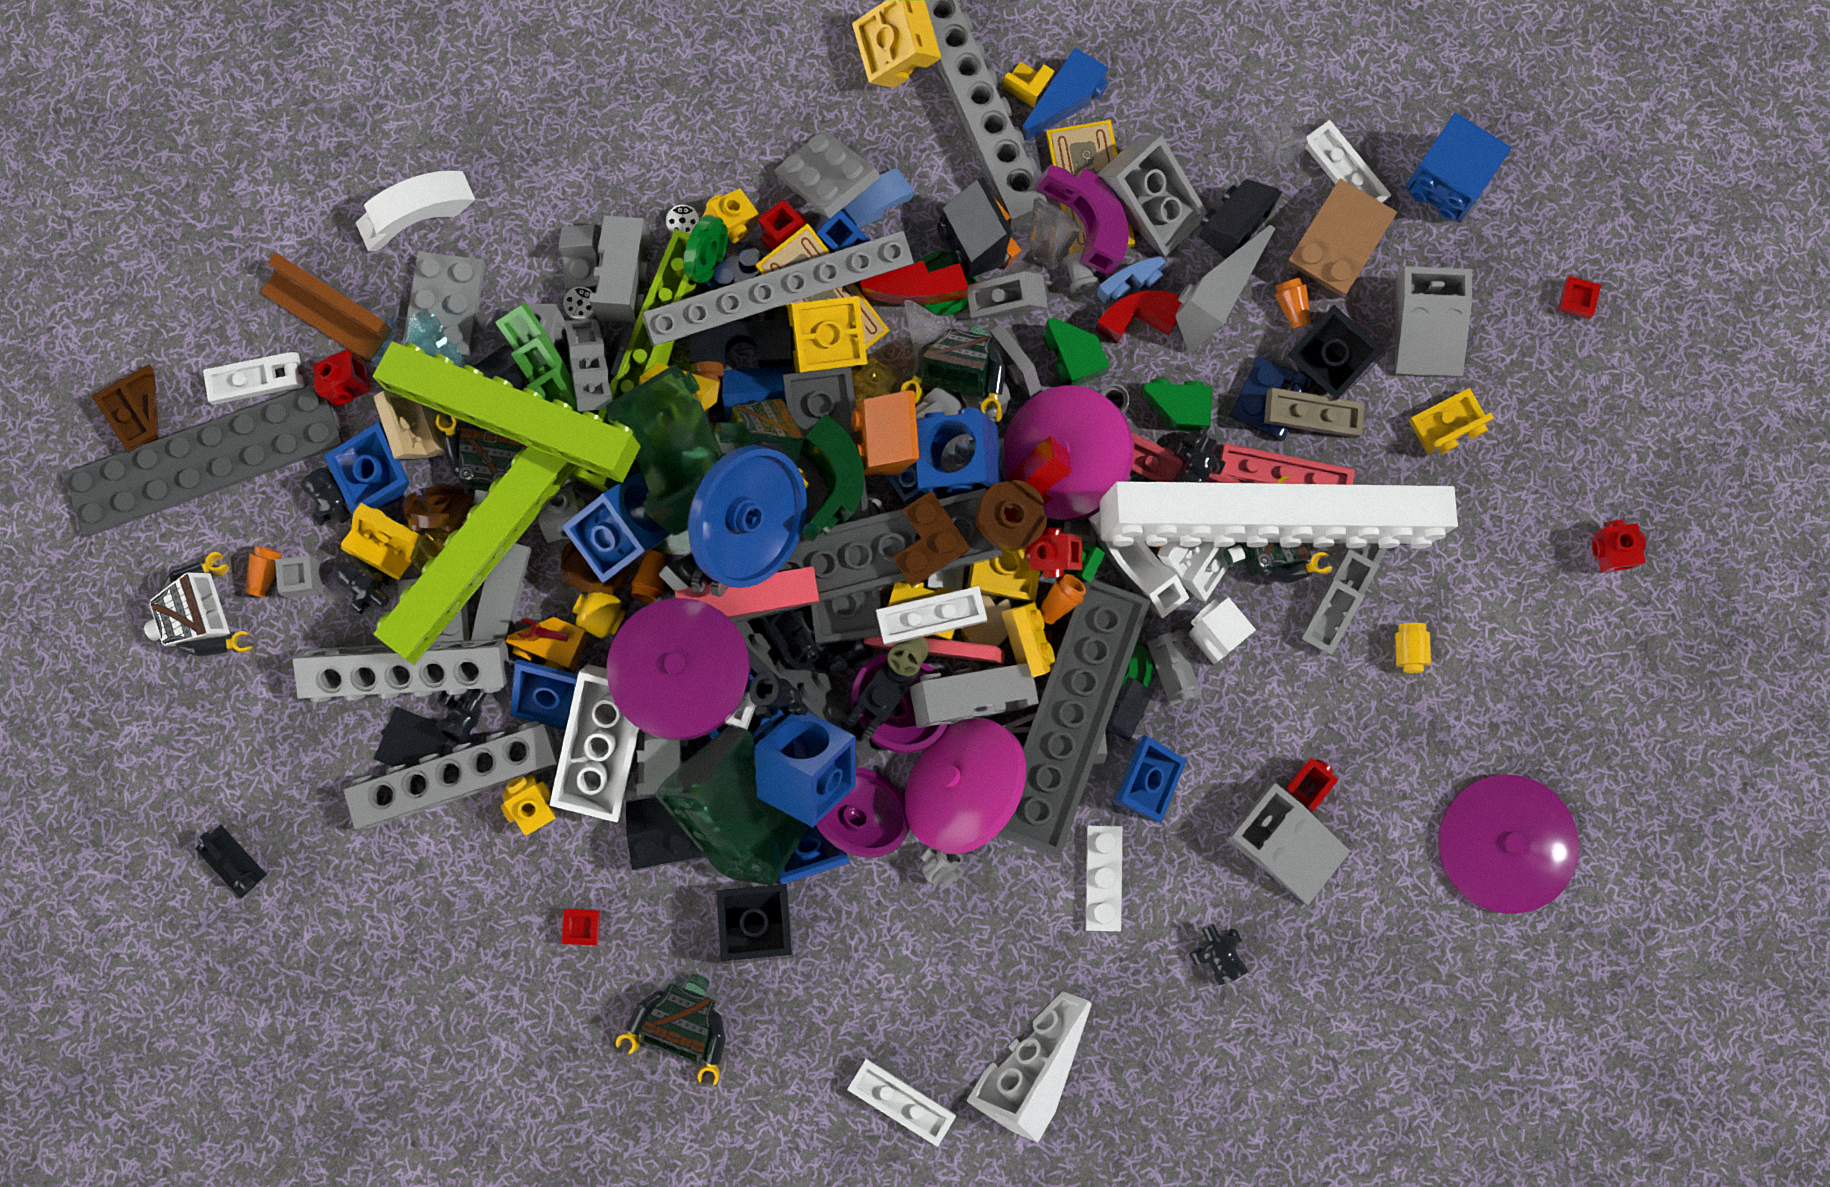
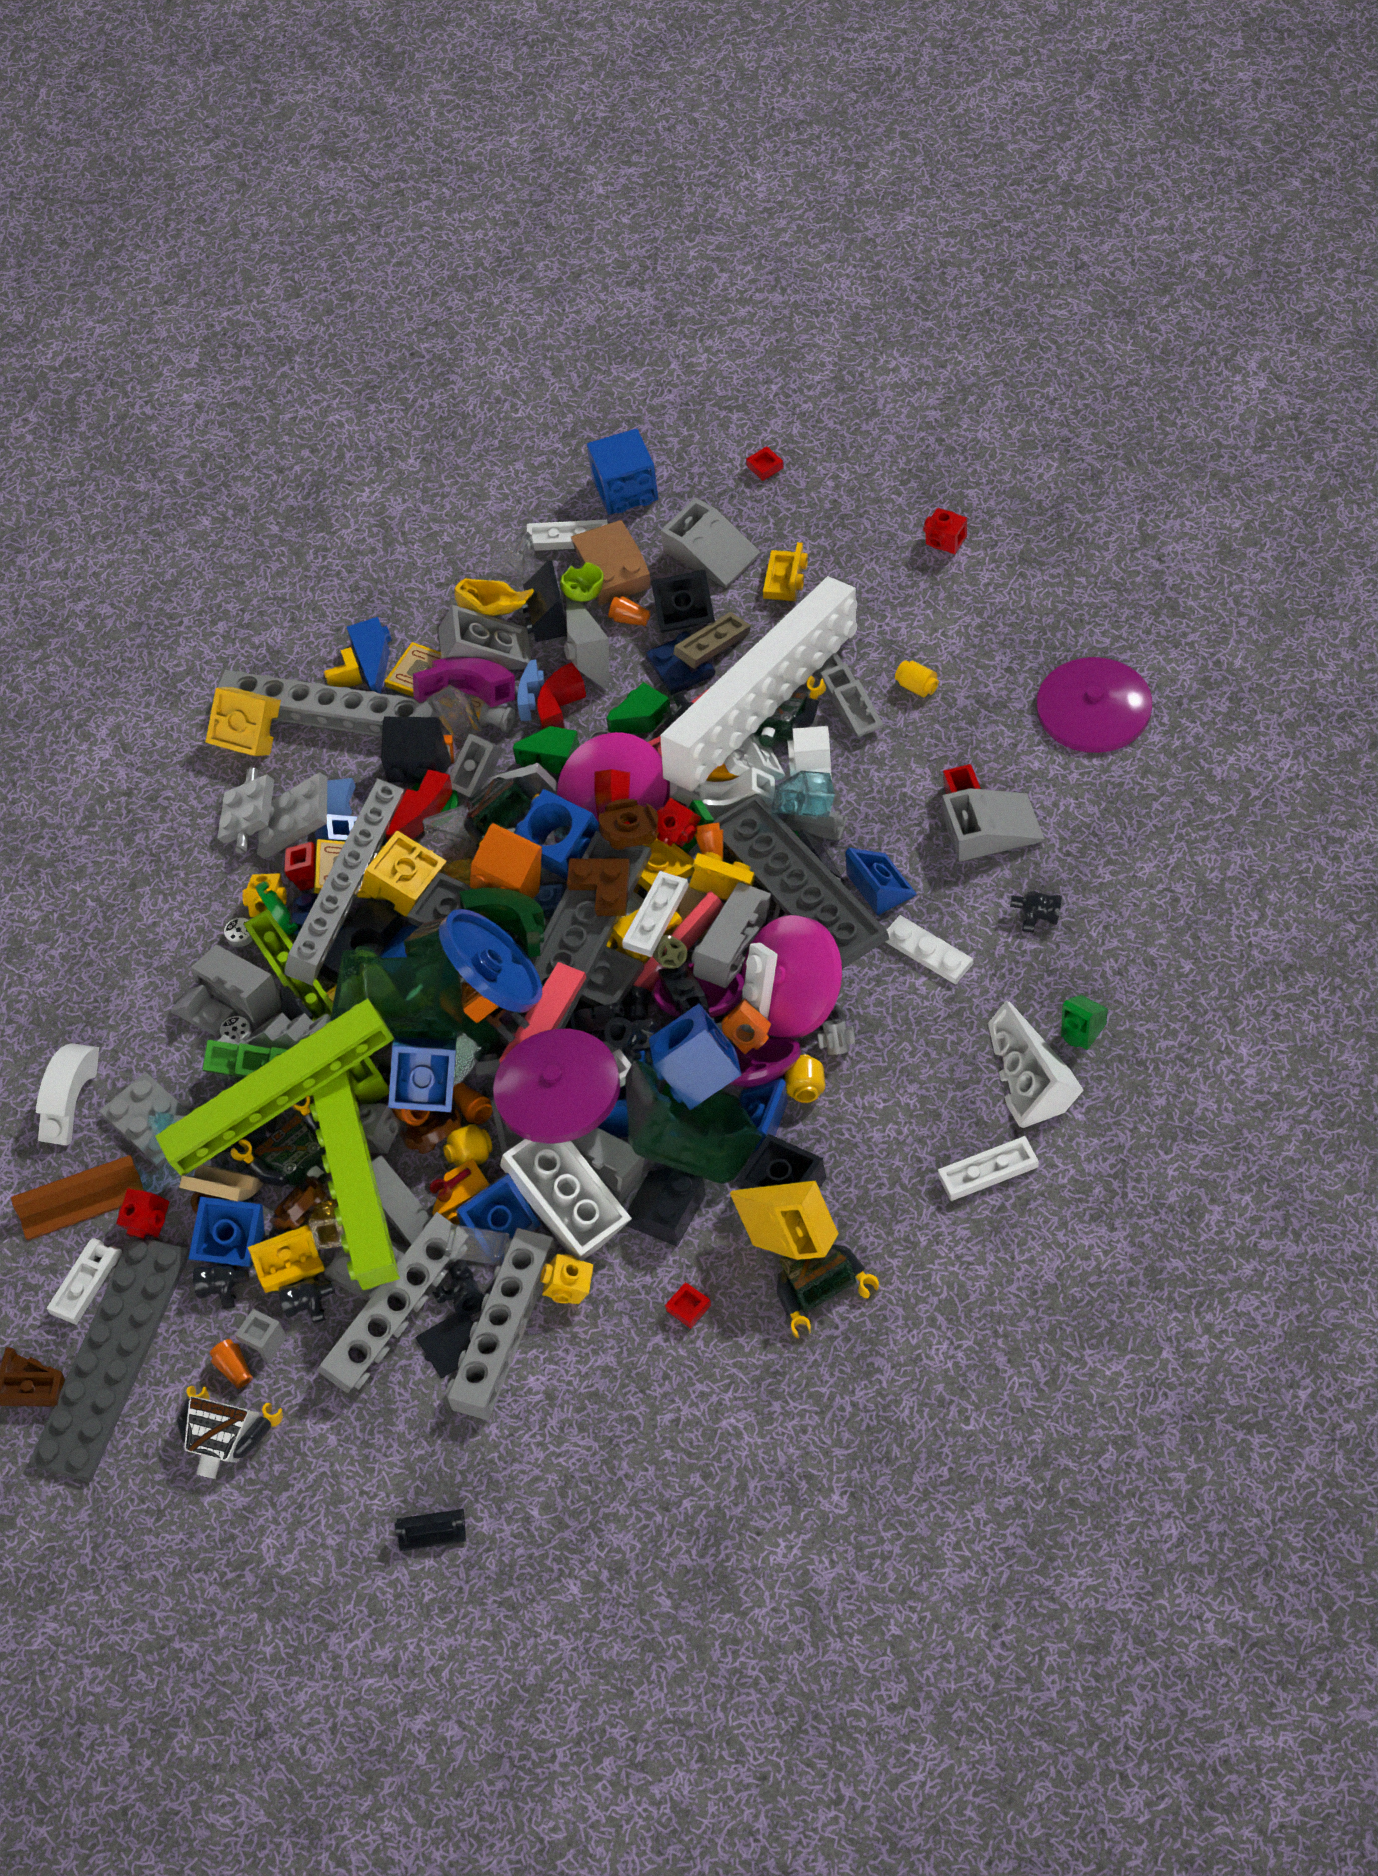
camera: 45 degrees left, 25 degrees down
none -> light grey plate [217,767,274,853]
none -> clear tile [444,1224,509,1265]
none -> yellow hair [454,578,534,616]
none -> lime hair [560,562,604,602]
none -> orange brick [721,999,771,1054]
none -> yellow slope [730,1181,839,1260]
none -> white plate [740,943,778,1033]
none -> clear light blue slope [771,770,835,818]
none -> yellow head [784,1054,826,1103]
none -> green slope [1061,995,1108,1050]

